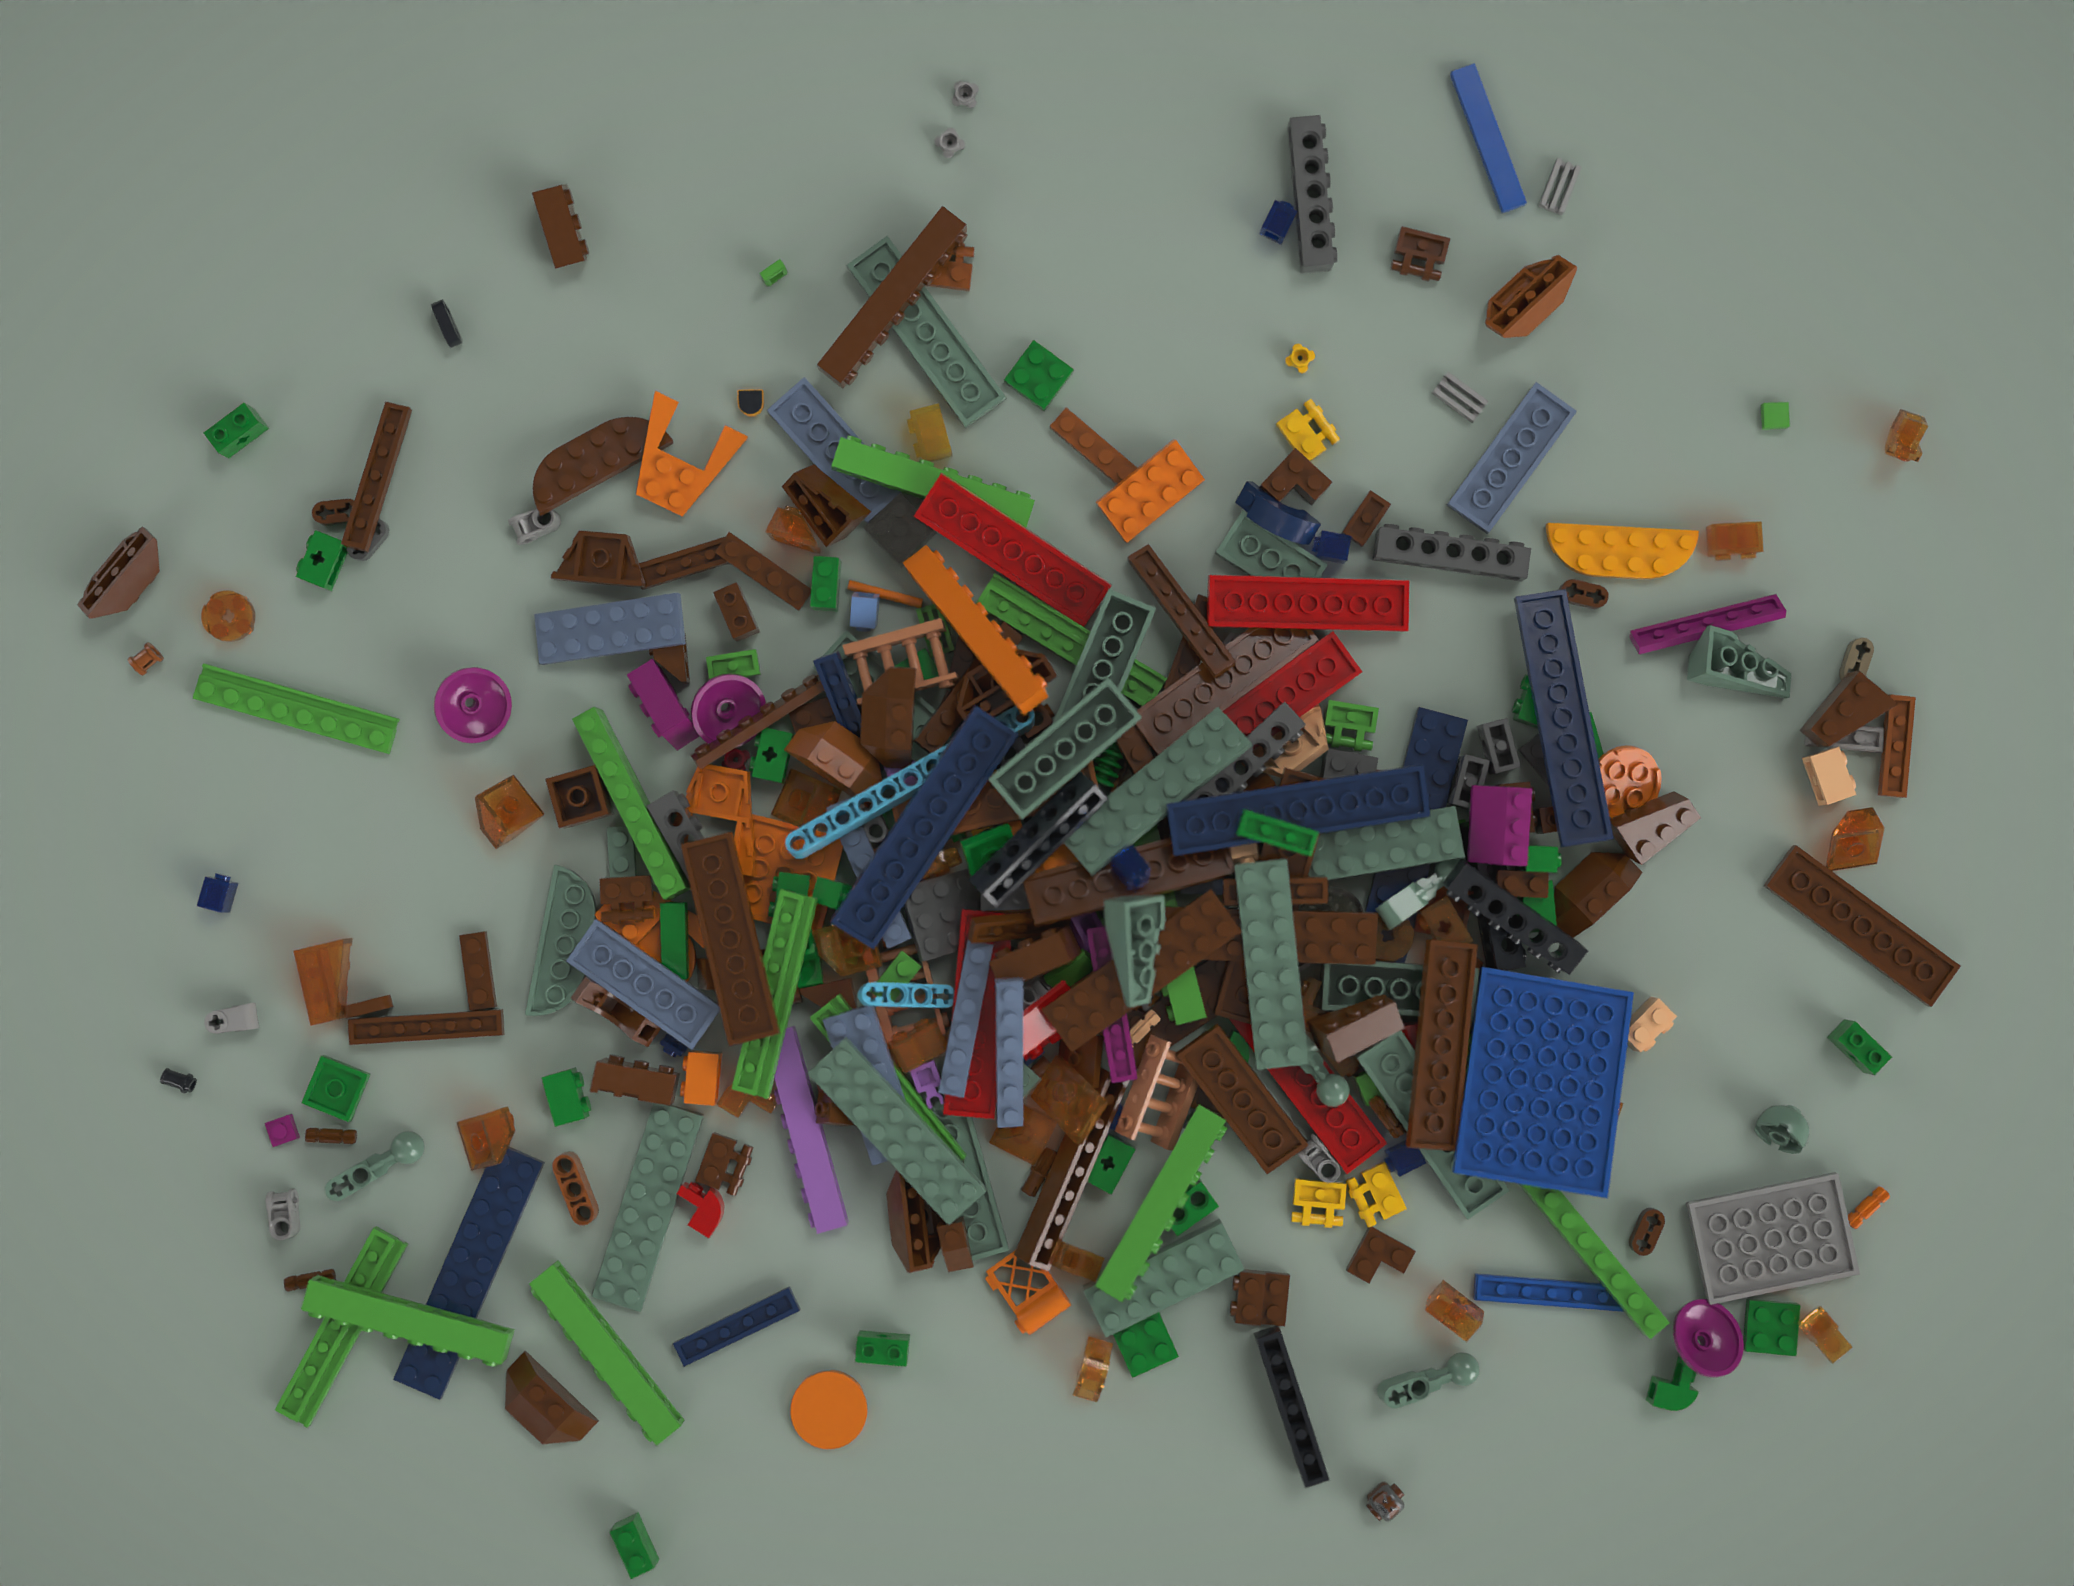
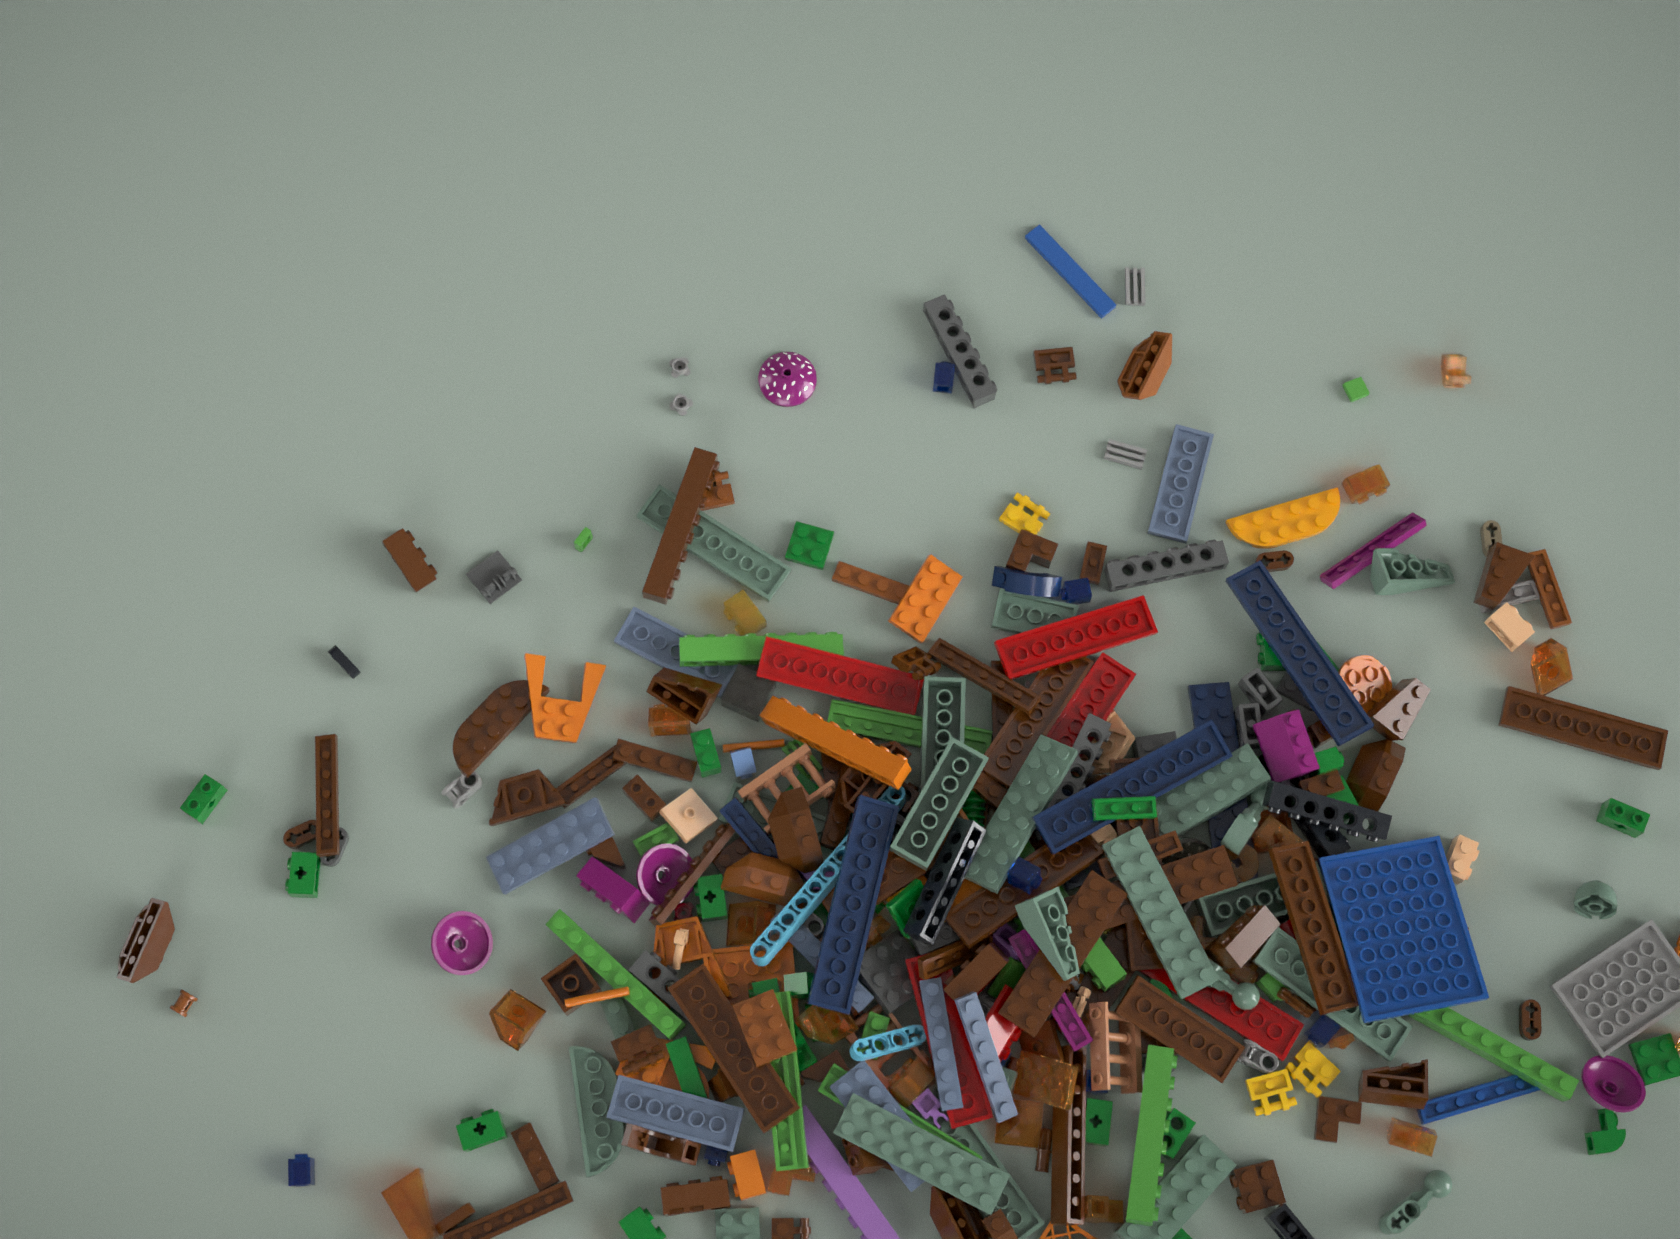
camera: 20 degrees left, 15 degrees down
bright green plate [192,663,400,754] -> none
clear orange plate [201,590,255,642] -> none
black tile [738,390,764,417] -> none
yellow plate [1285,343,1315,373] -> none
bright green plate [1324,700,1379,752] -> none
none -> green brick [456,1109,508,1152]
none -> dark grey hinge [466,550,522,604]
none -> orange bar [565,986,630,1008]
none -> light nougat plate [659,788,718,843]
none -> light nougat bar [672,928,689,969]
none -> dark orange plate [732,989,797,1067]
none -> magenta dish [758,352,817,407]
none -> reddish brown plate [891,646,941,680]
none -> clear orange tile [1328,1033,1355,1049]
none -> reddish brown wedge [1358,1059,1429,1110]

